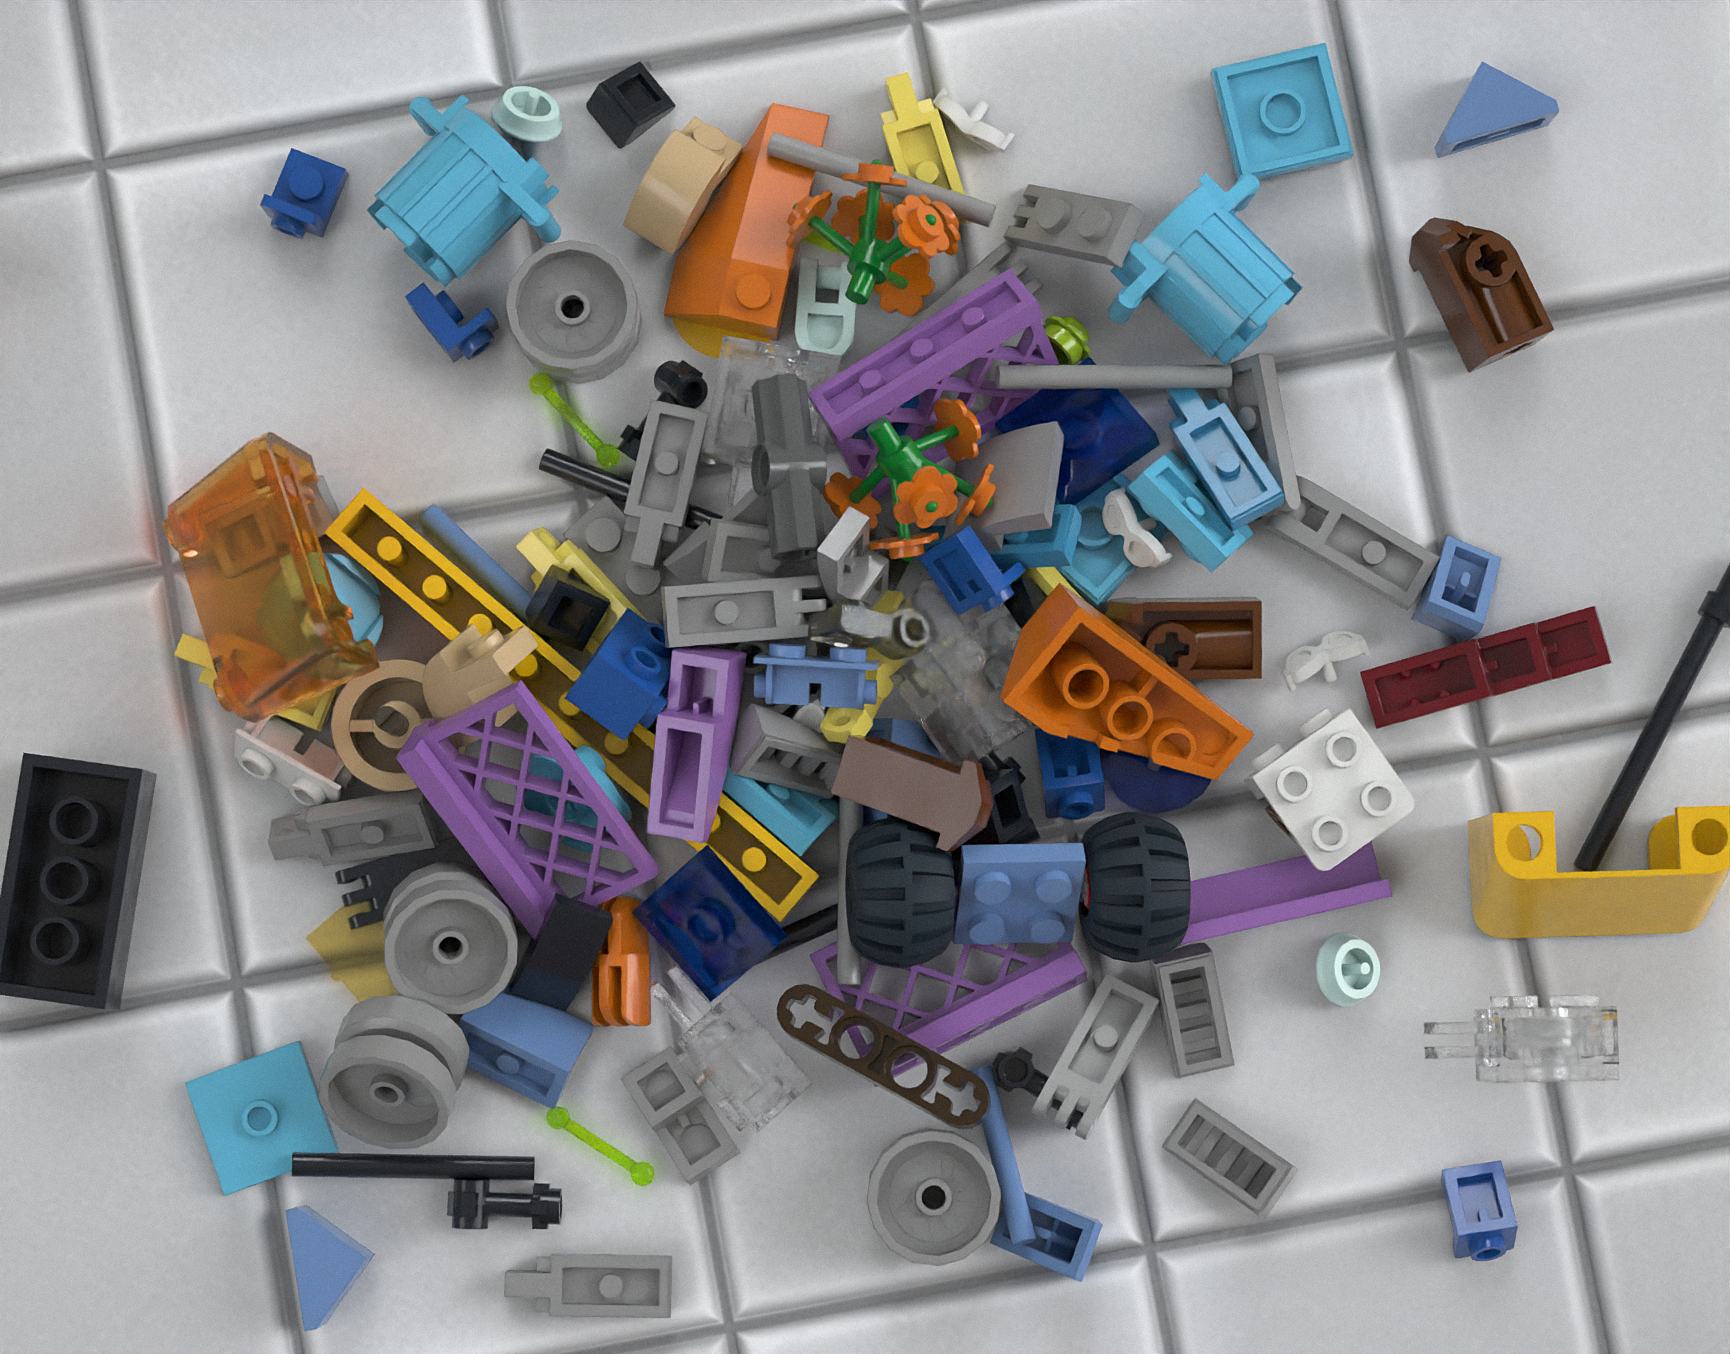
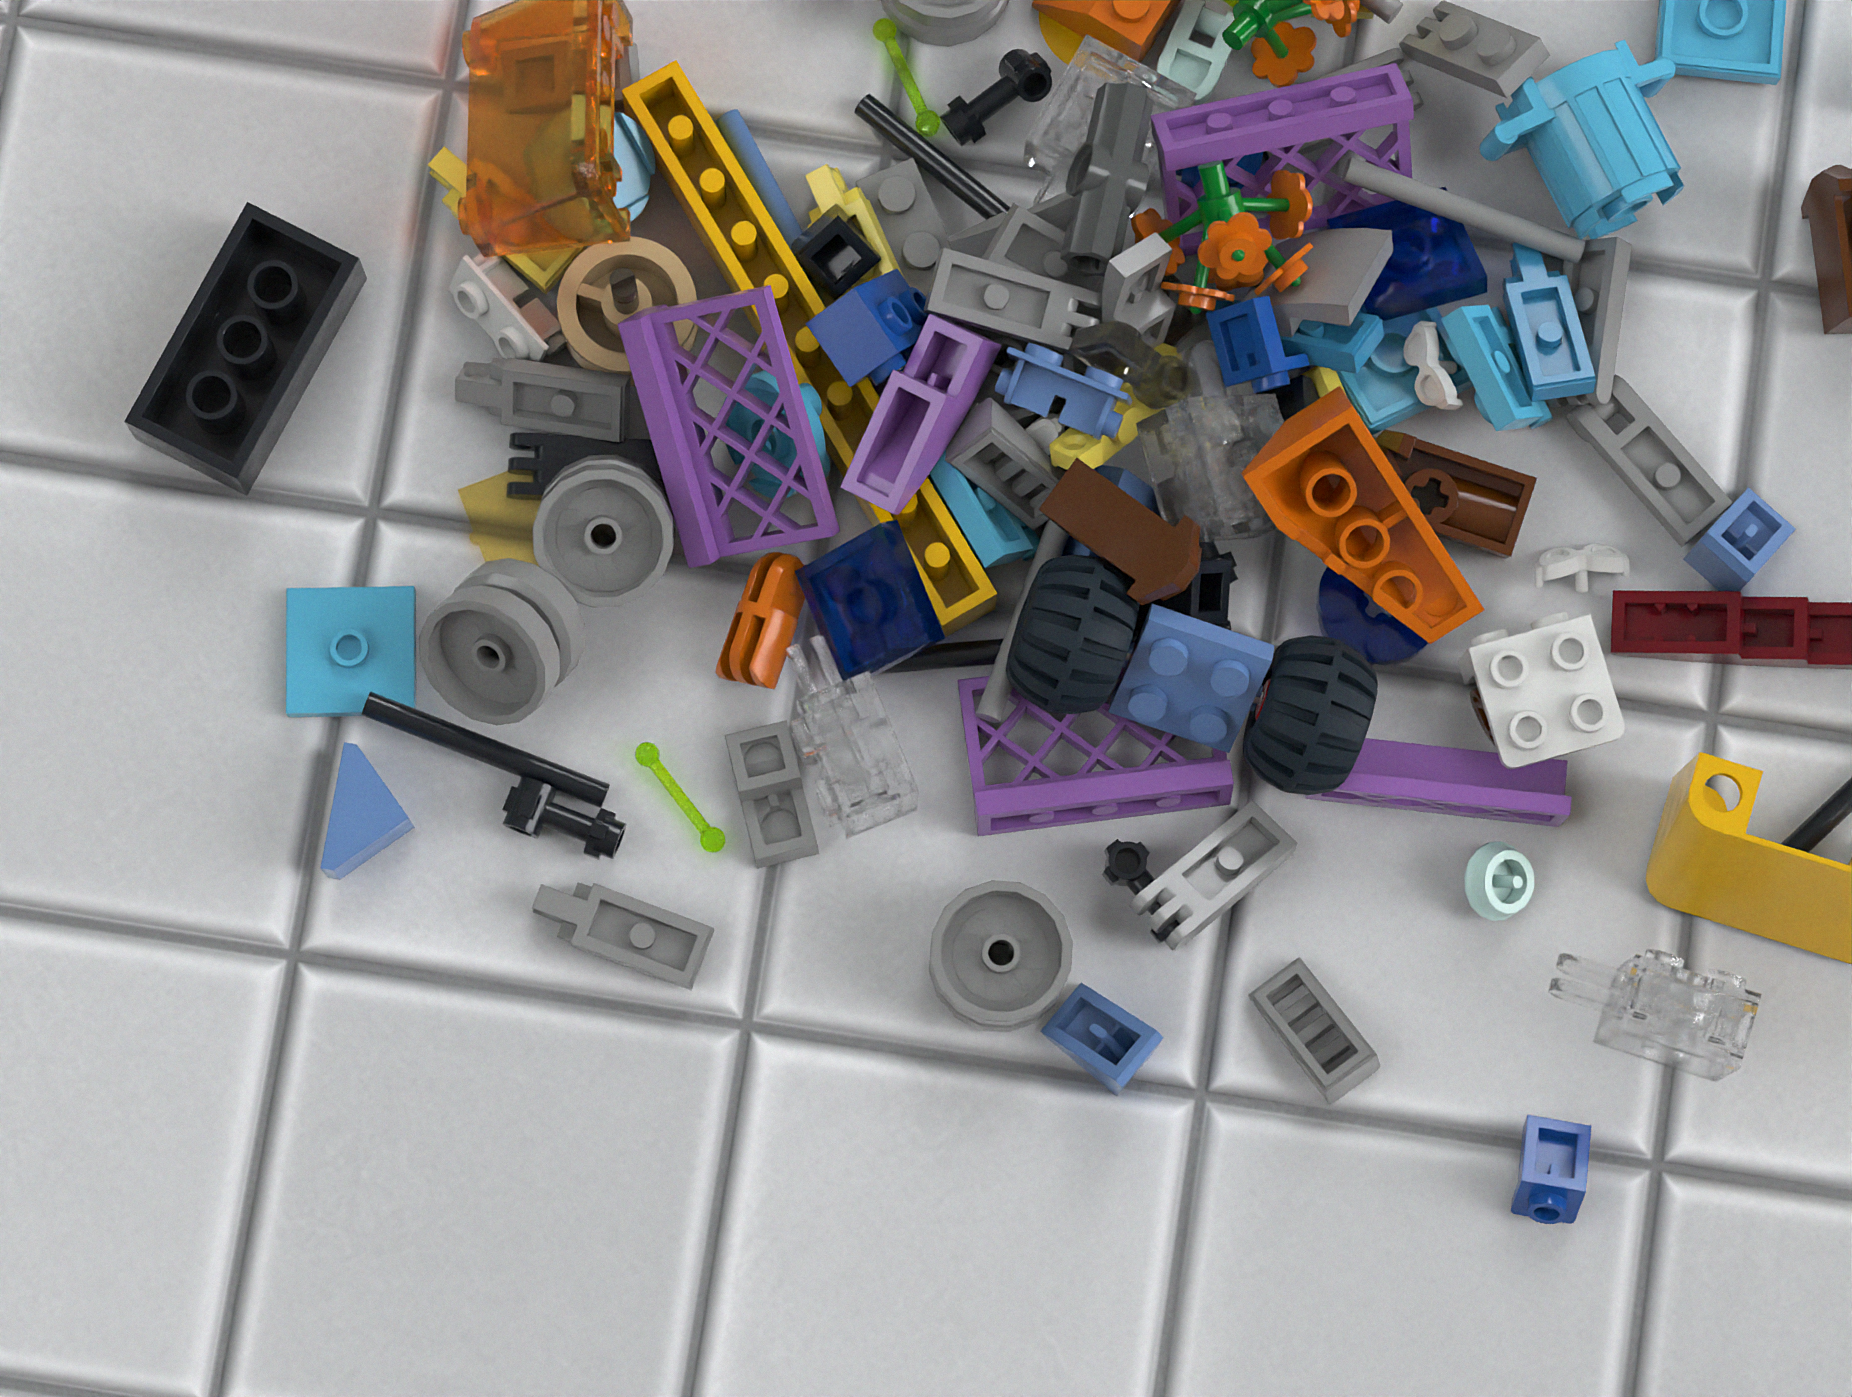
camera: 15 degrees right, 5 degrees down
tan brick [422,624,539,749] -> none
medium blue panel [458,983,594,1110] -> none
black slope [510,893,613,1012] -> none
light grey hinge [623,399,711,571] -> none
dark brown beam [777,984,991,1130] -> none
medium blue bar [970,1065,1036,1246] -> none
blue bracket [1035,728,1105,820] -> none
lime plate [1043,316,1091,365] -> none
light grey slope [1149,943,1235,1078] -> none

